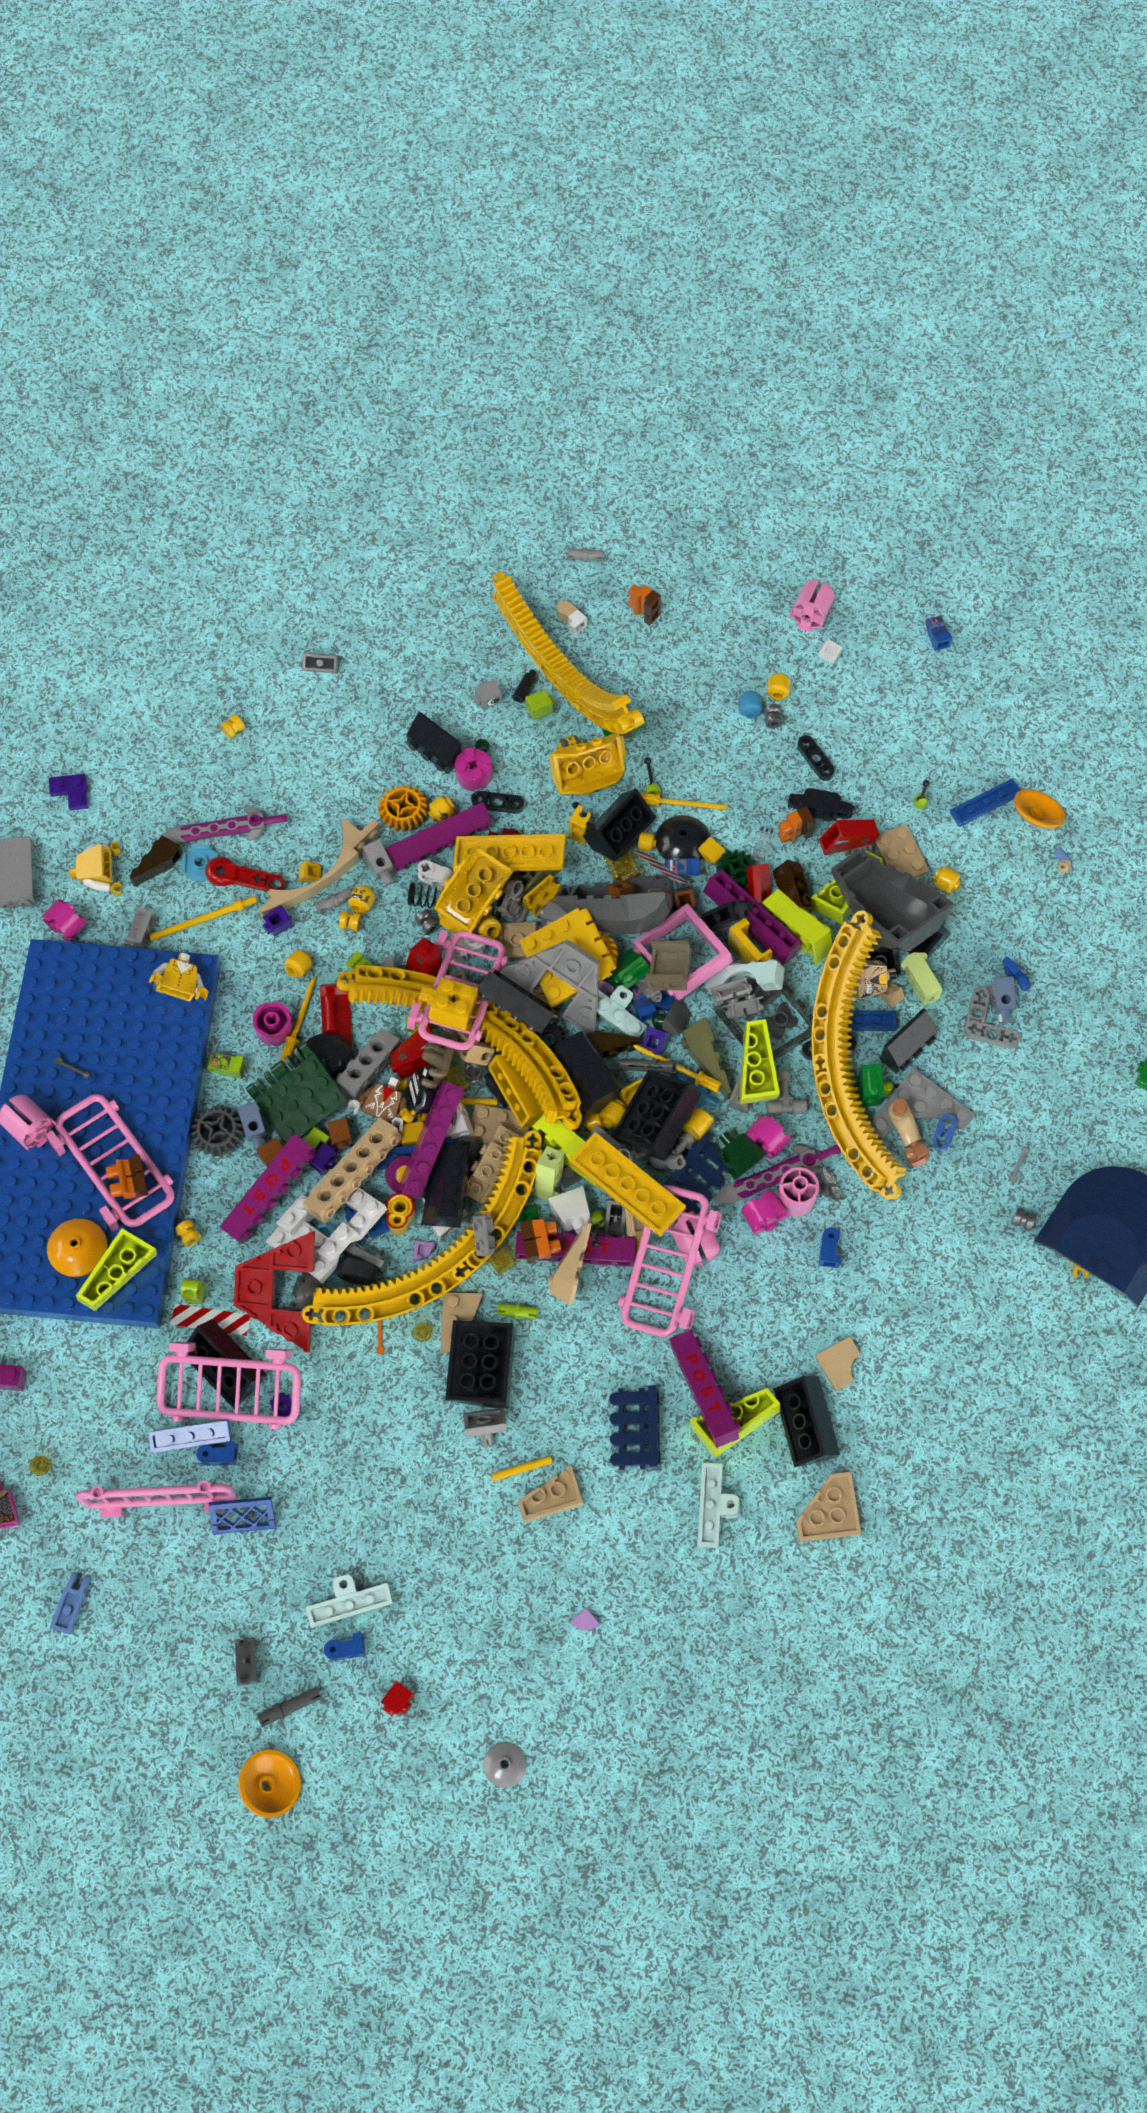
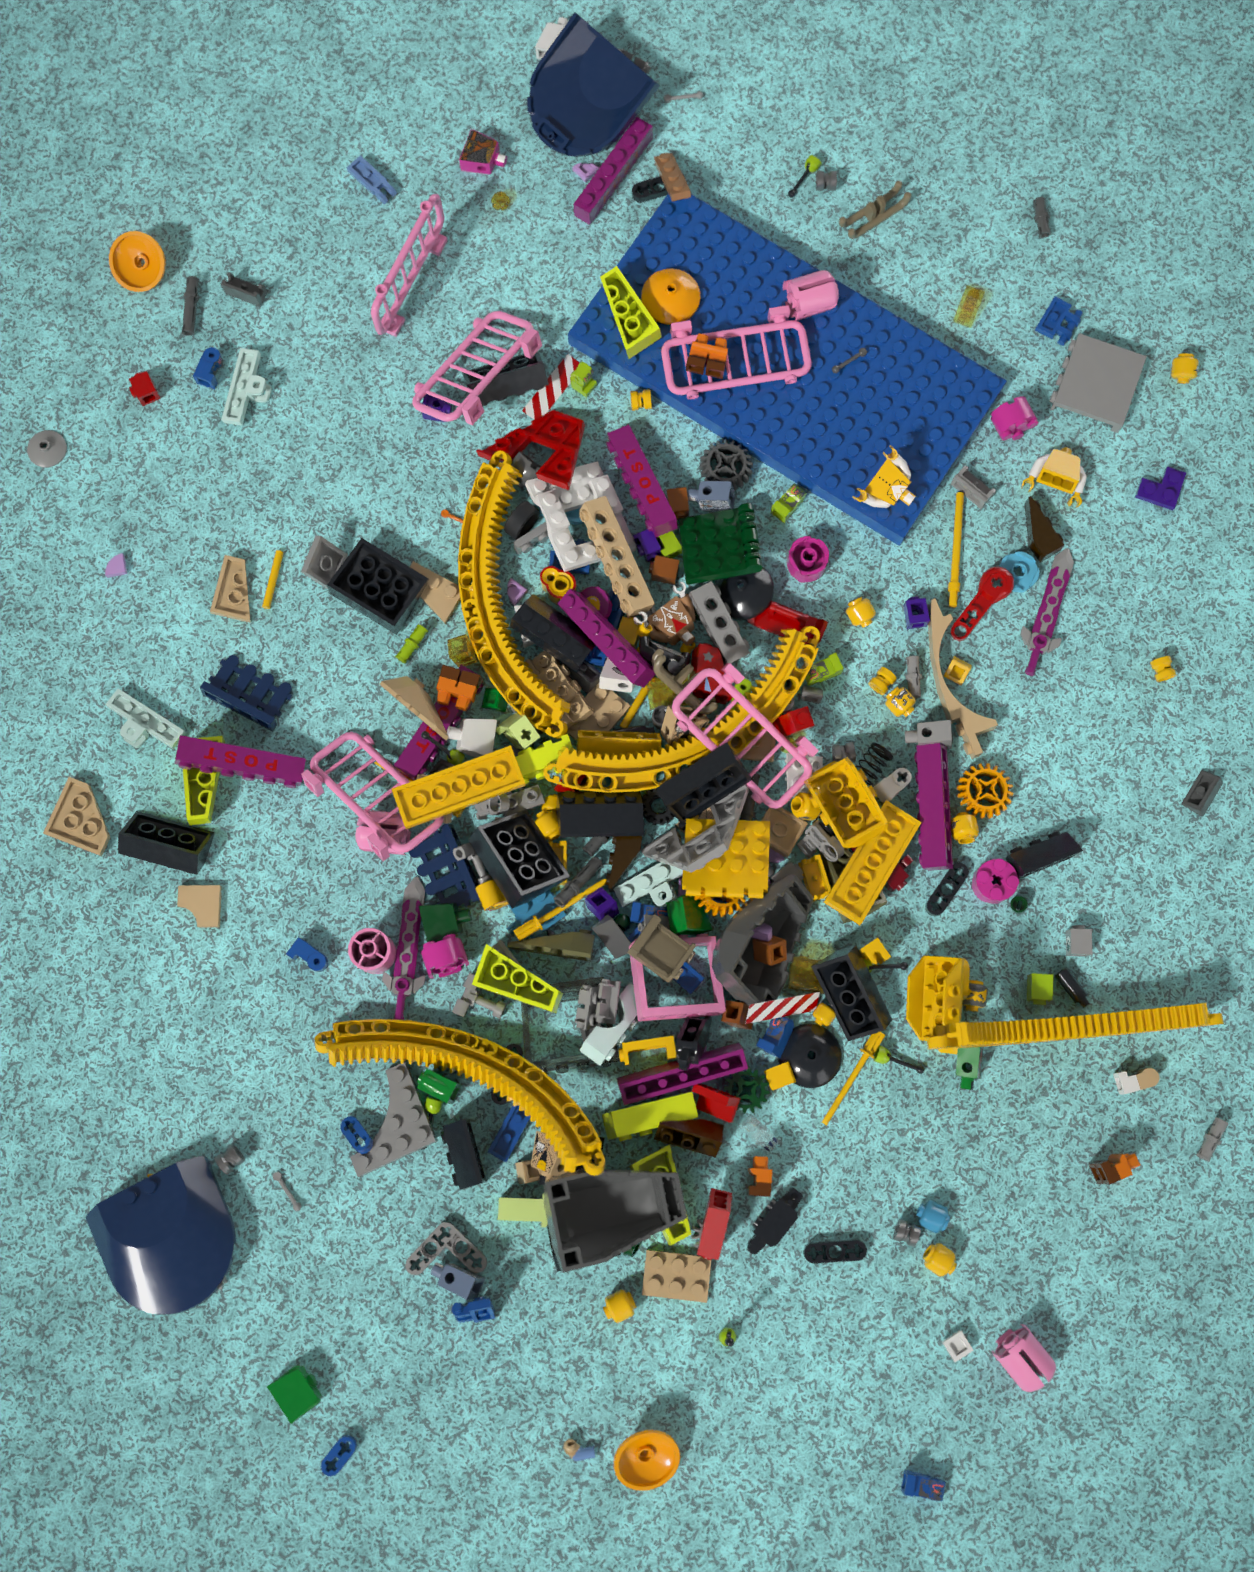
camera: 120 degrees right, 10 degrees up
plate [148,1420,232,1453] -> none
blue leg [196,1441,237,1466] -> none
blue window [208,1497,276,1535] -> none
yellow piece [280,977,316,1063] -> none
clear yellow plate [412,1323,432,1342] -> none
yellow hinge [419,977,478,1031] -> none
light grey hinge [473,1214,496,1256] -> none
dark pink brick [741,1191,789,1235] -> none
dark grey animal [760,1002,798,1039] -> none
dark grey animal [819,1166,846,1201] -> none
piece [888,1099,930,1167] -> none
blue plate [950,778,1020,827] -> none

